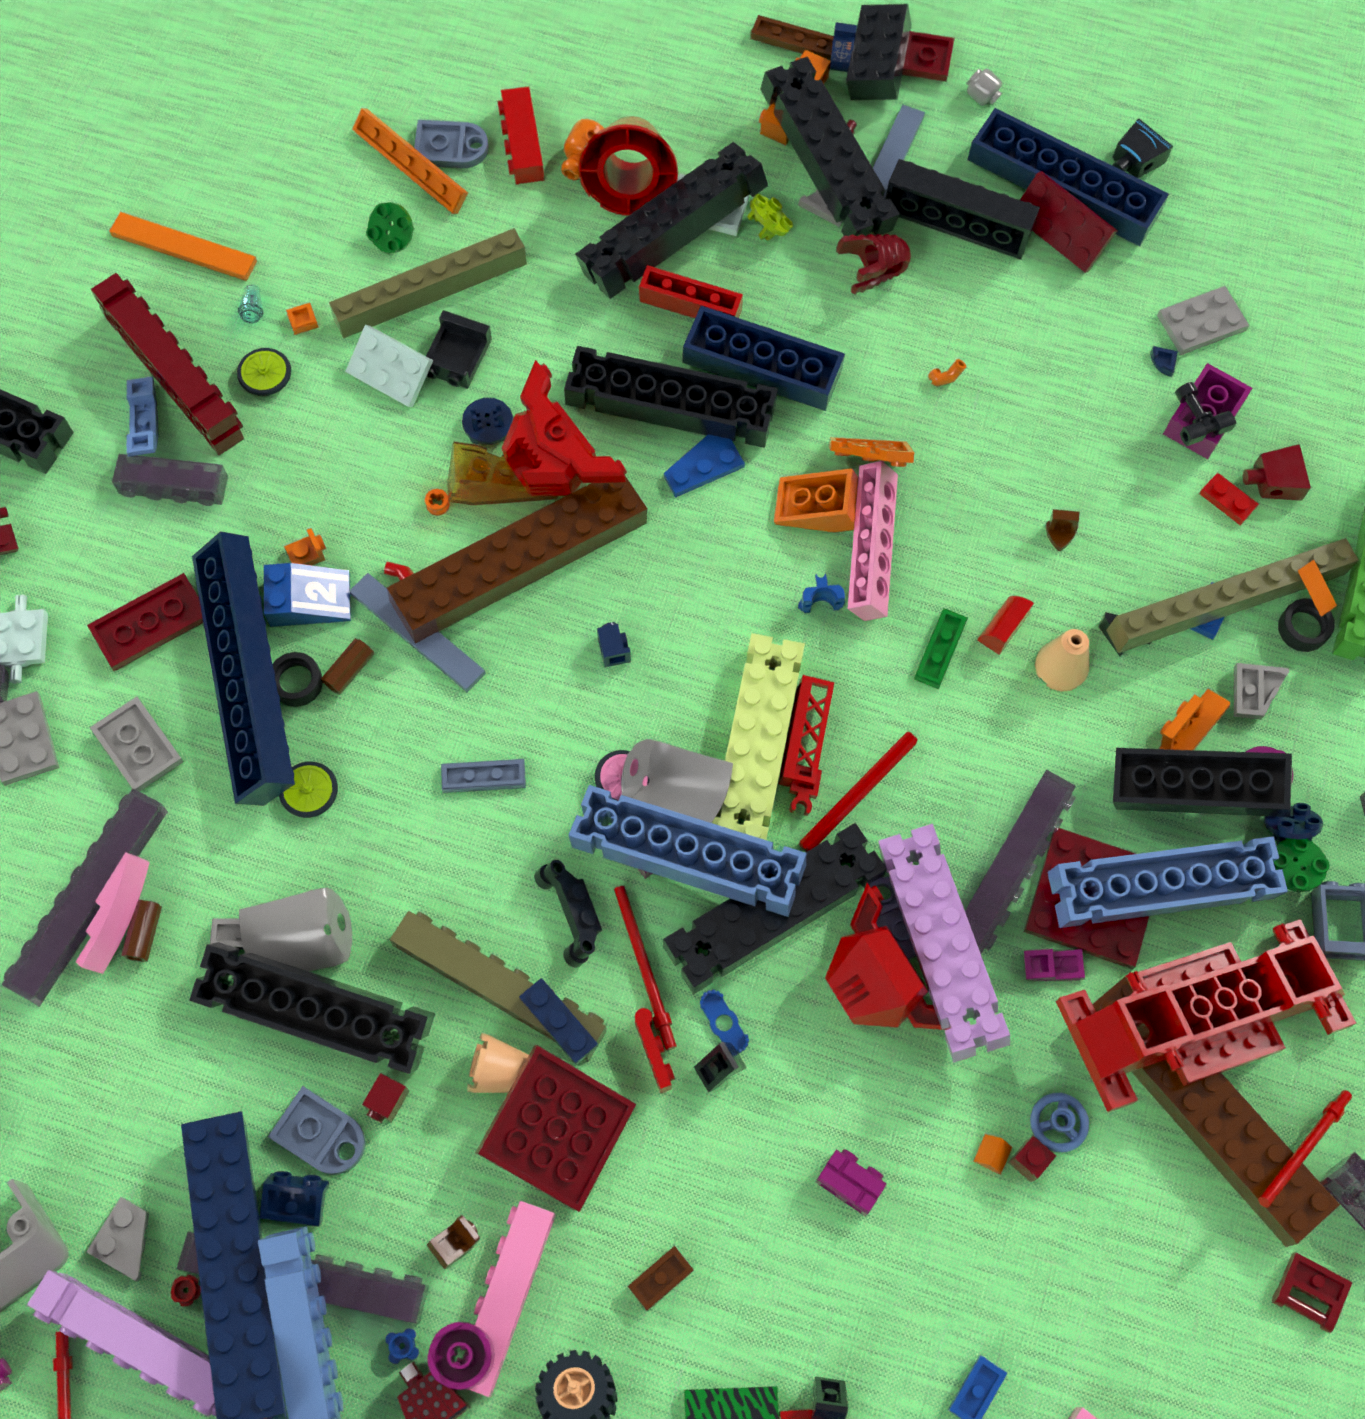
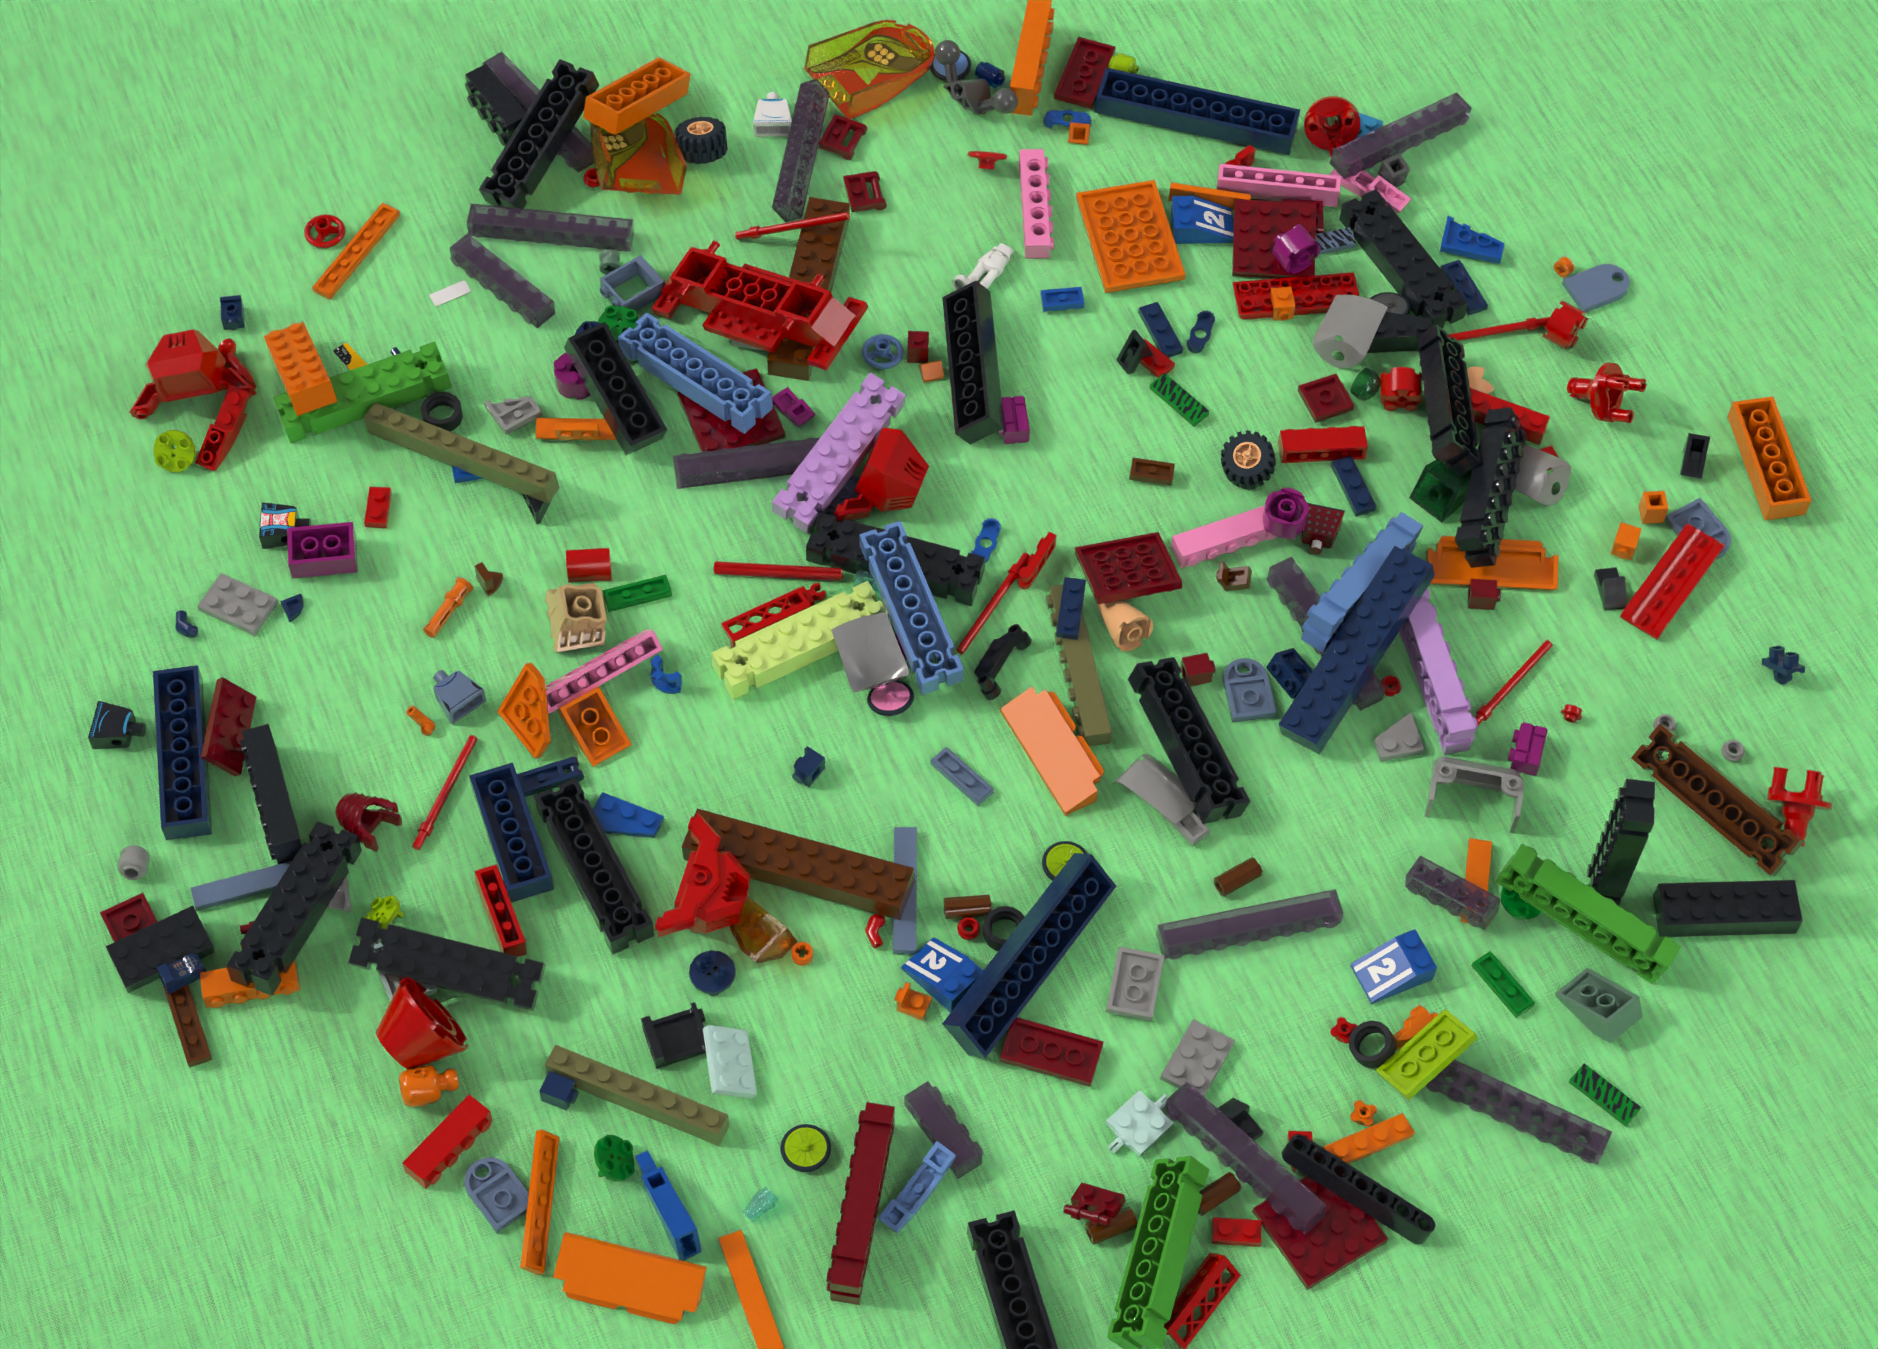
camera: 130 degrees left, 10 degrees down
bright pink slope [76,852,150,974] -> none
orange tile [286,303,319,335] -> none
blue plate [386,1328,419,1364] -> none
black slope [694,1042,747,1092] -> none
light nougat cone [1035,629,1090,692] -> none
black bar [1175,382,1237,446] -> none
dark red torso [1243,444,1311,501] -> none
orange sticker [1298,560,1337,617] -> none
none -> dark blue arm [175,610,198,637]
none -> torso [259,502,311,549]
none -> red bar [412,735,478,850]
none -> orange pin [423,577,474,638]
none -> sand blue torso [433,670,486,725]
none -> dark blue plate [517,757,584,797]
none -> dark blue brick [539,1071,579,1111]
none -> tan slope [545,583,607,652]
none -> orange slope [553,1232,707,1324]
none -> blue piece [635,1150,702,1261]
none -> black brick [942,280,1004,444]
none -> white piece [952,243,1013,290]
none -> red plate [957,917,980,940]
none -> orange slope [1000,687,1104,816]

